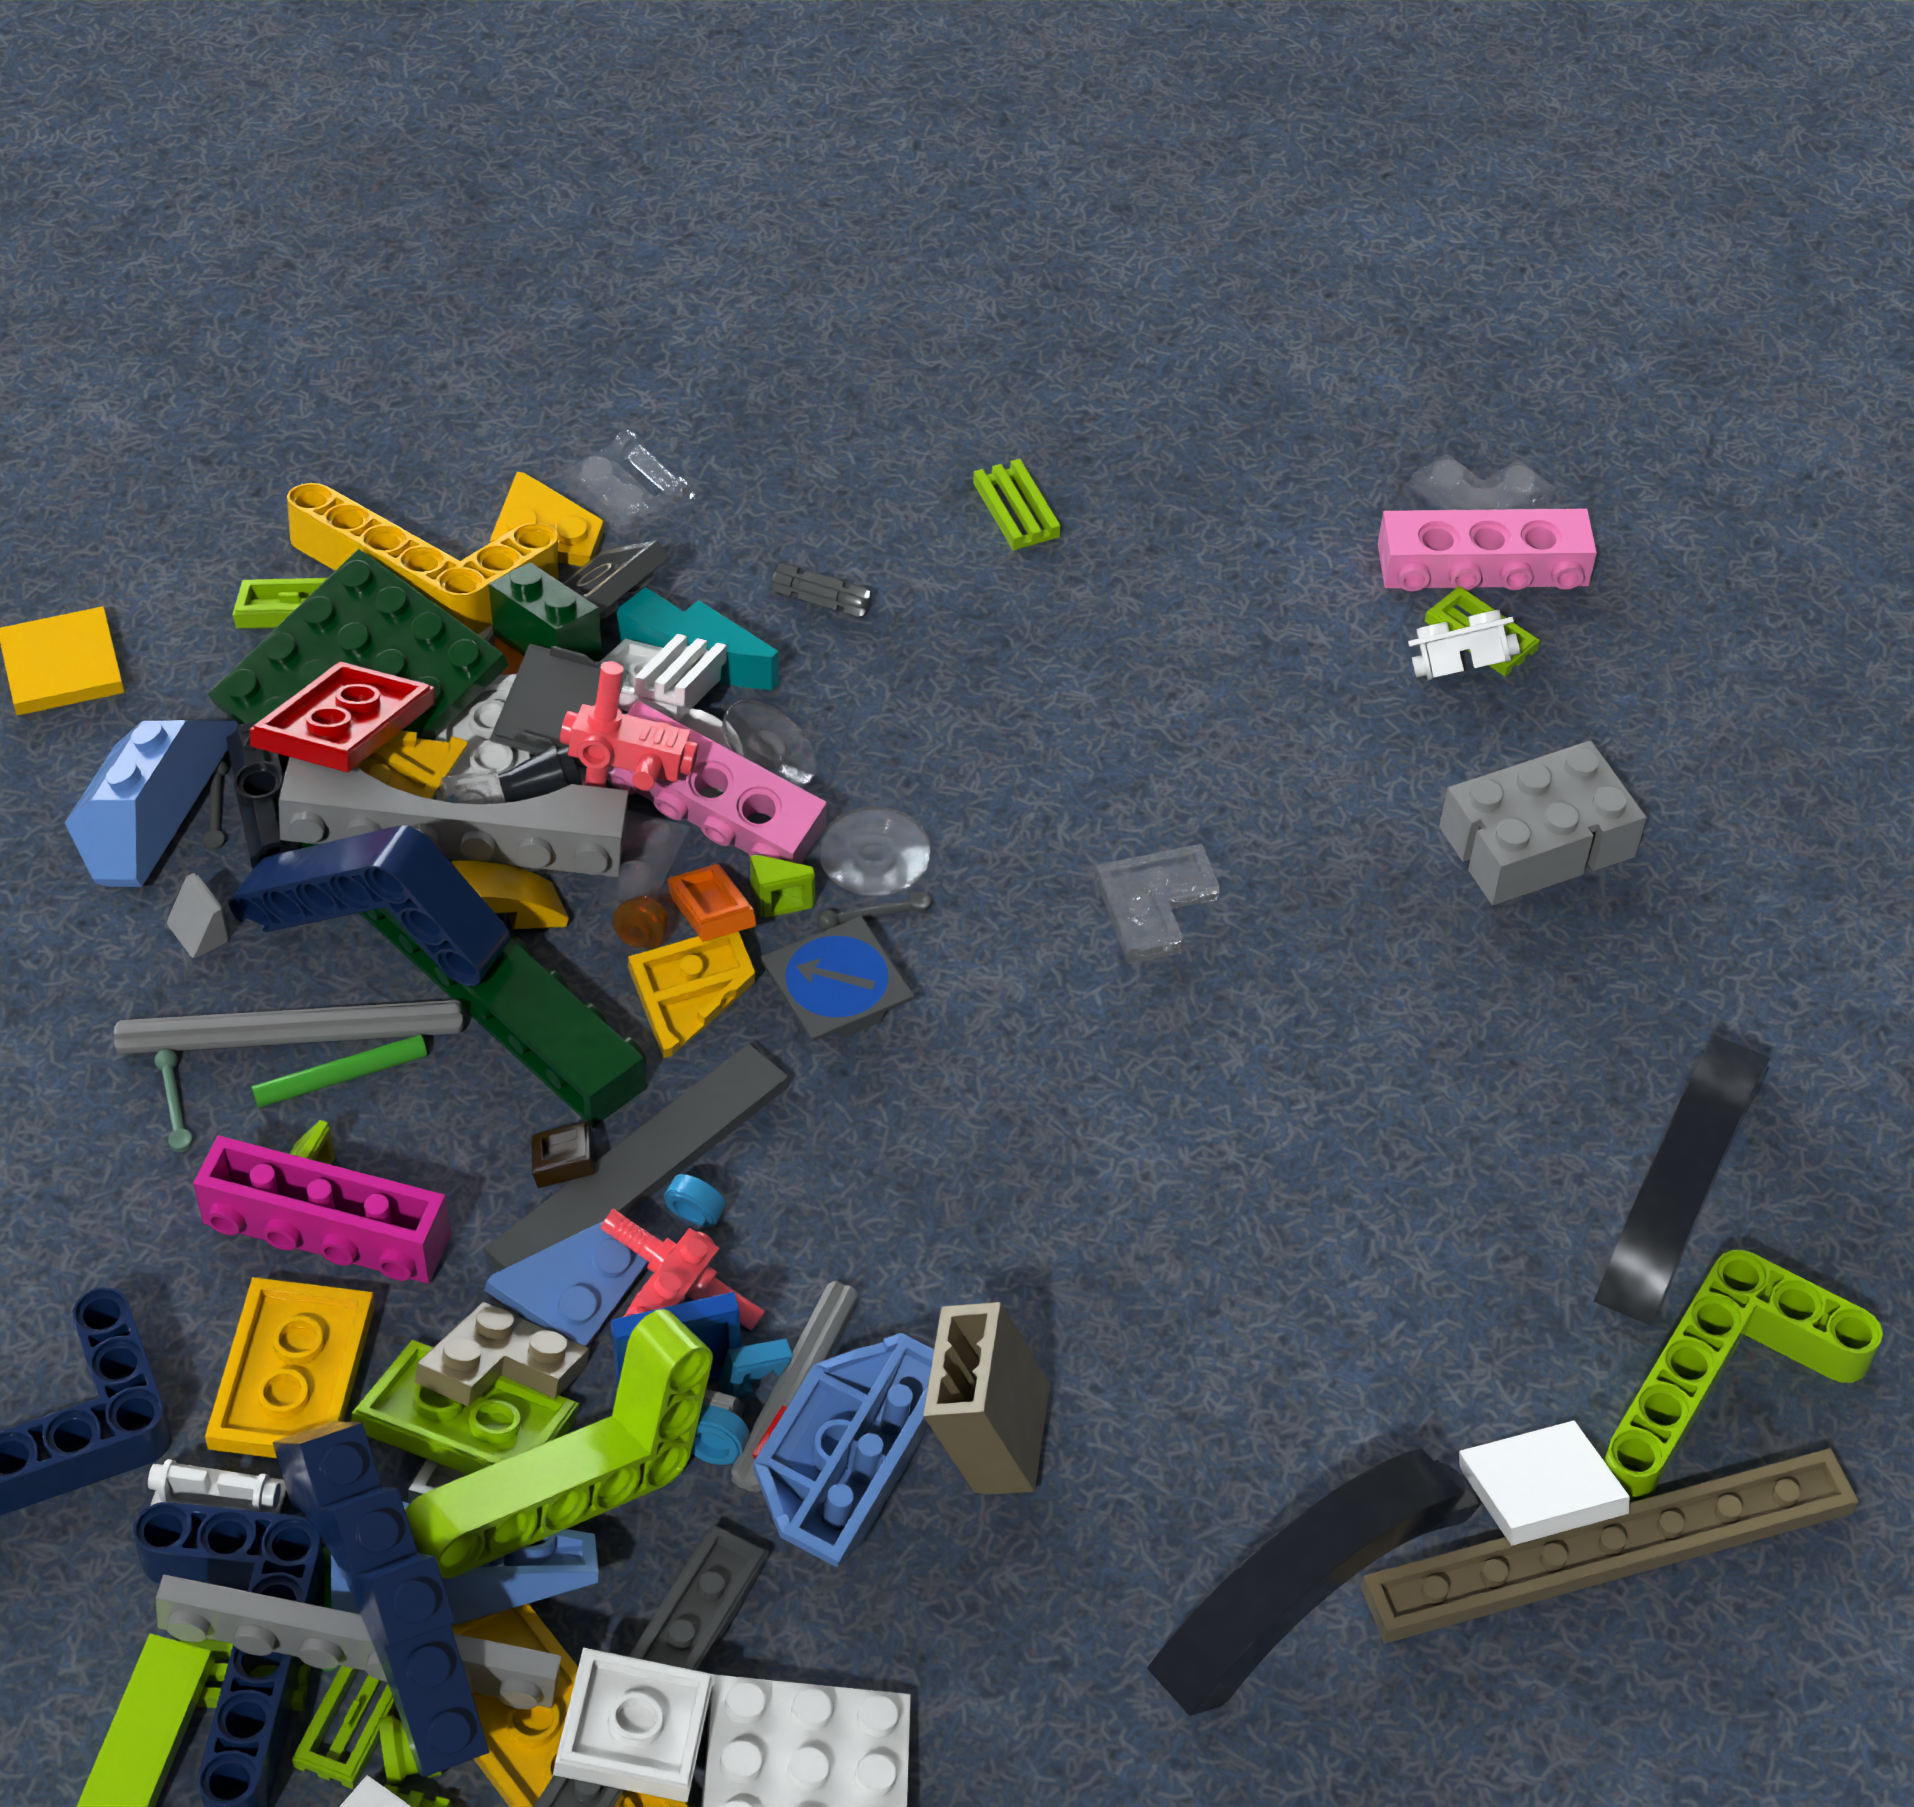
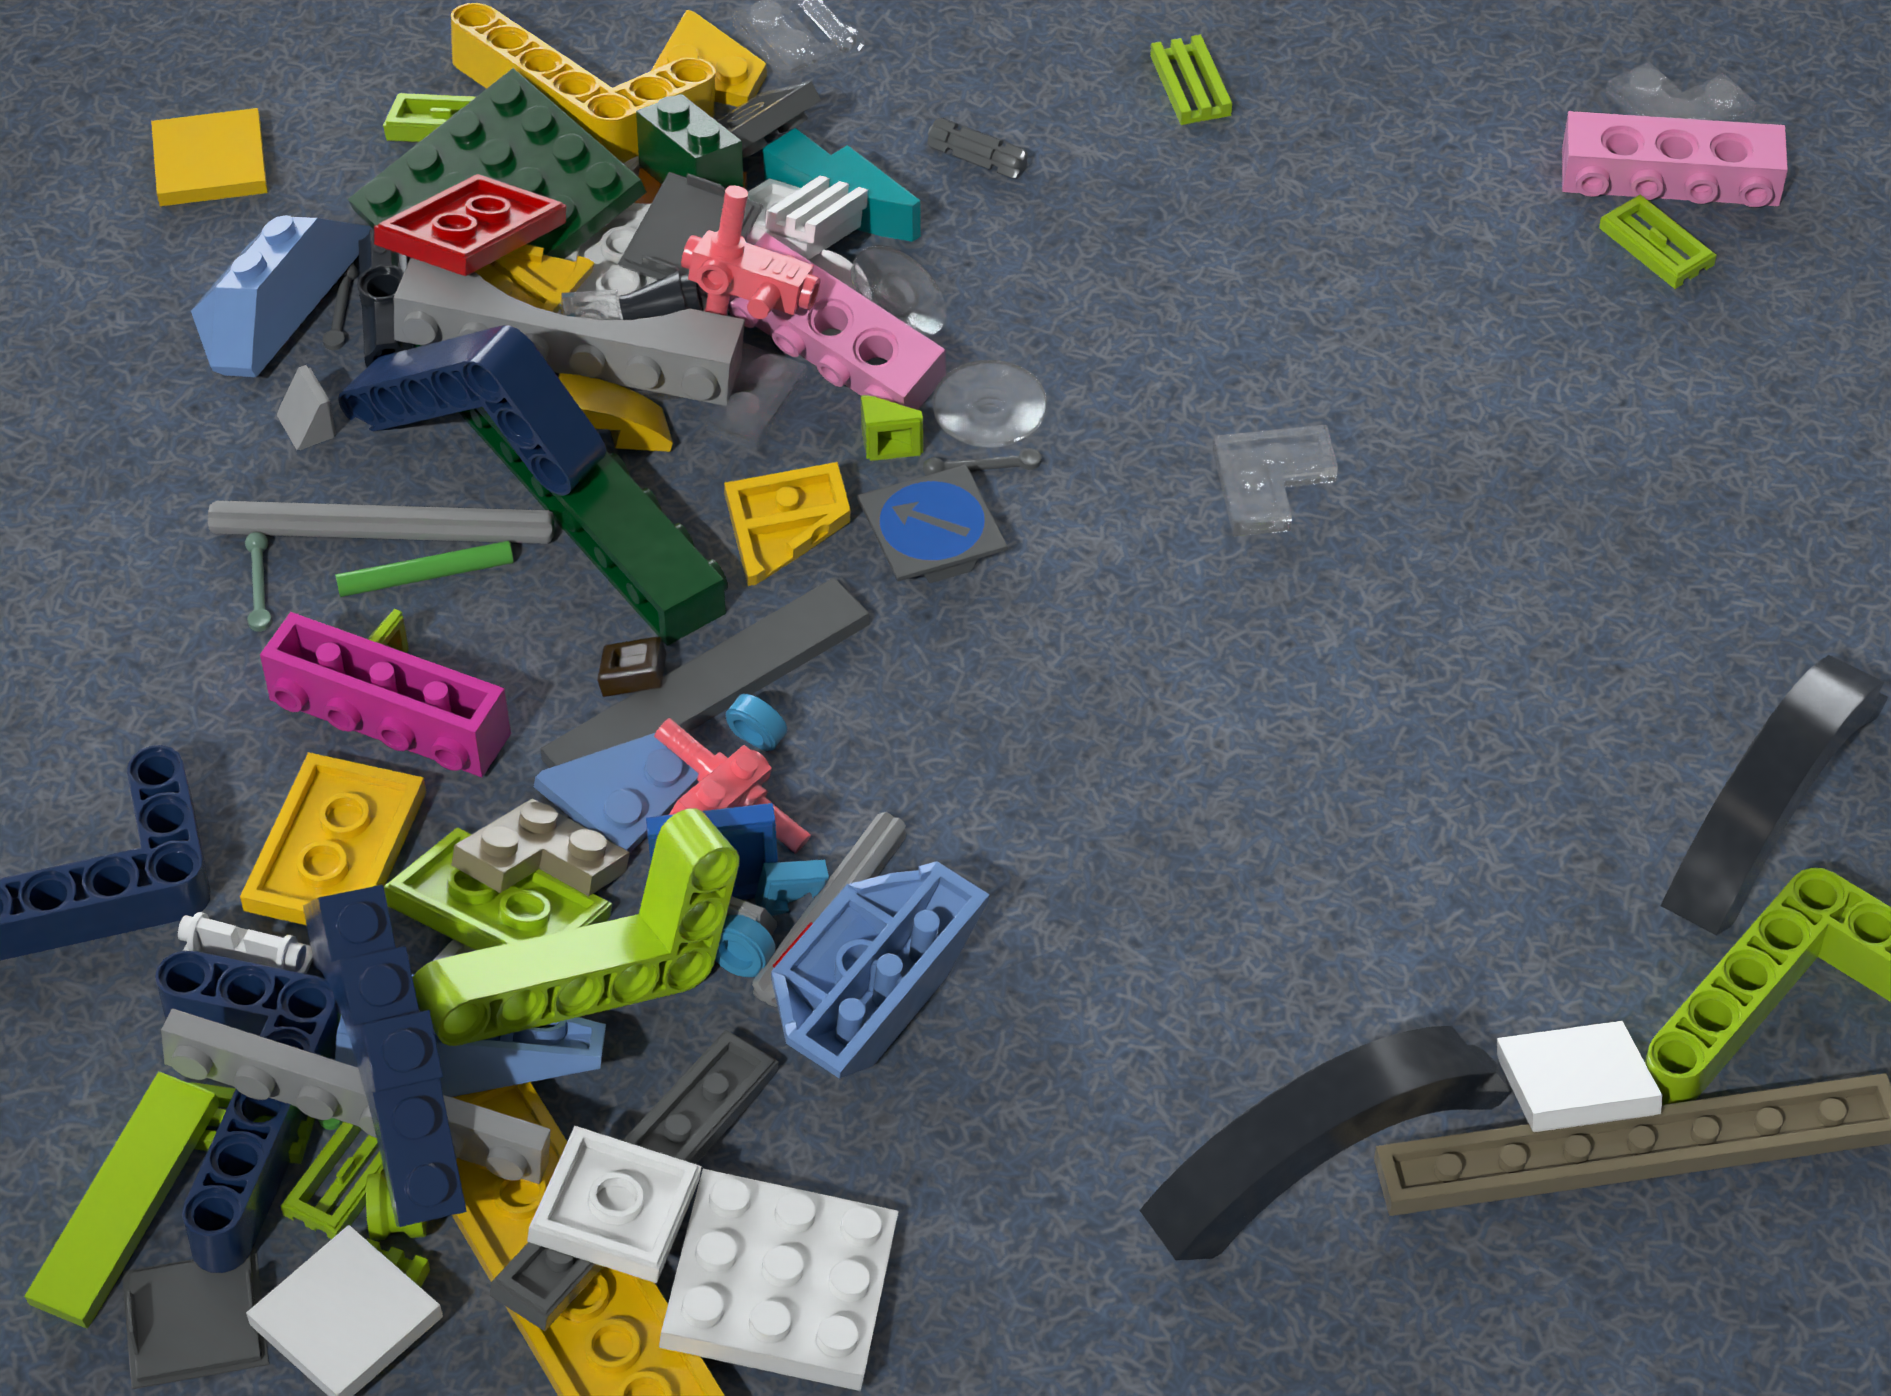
camera: 10 degrees right, 0 degrees up
clear orange plate [612,896,668,950] -> none
orange tile [667,864,756,942] -> none
dark tan brick [923,1302,1050,1495] -> none
white hinge [1408,610,1520,680] -> none
light grey piece [1439,740,1647,906] -> none

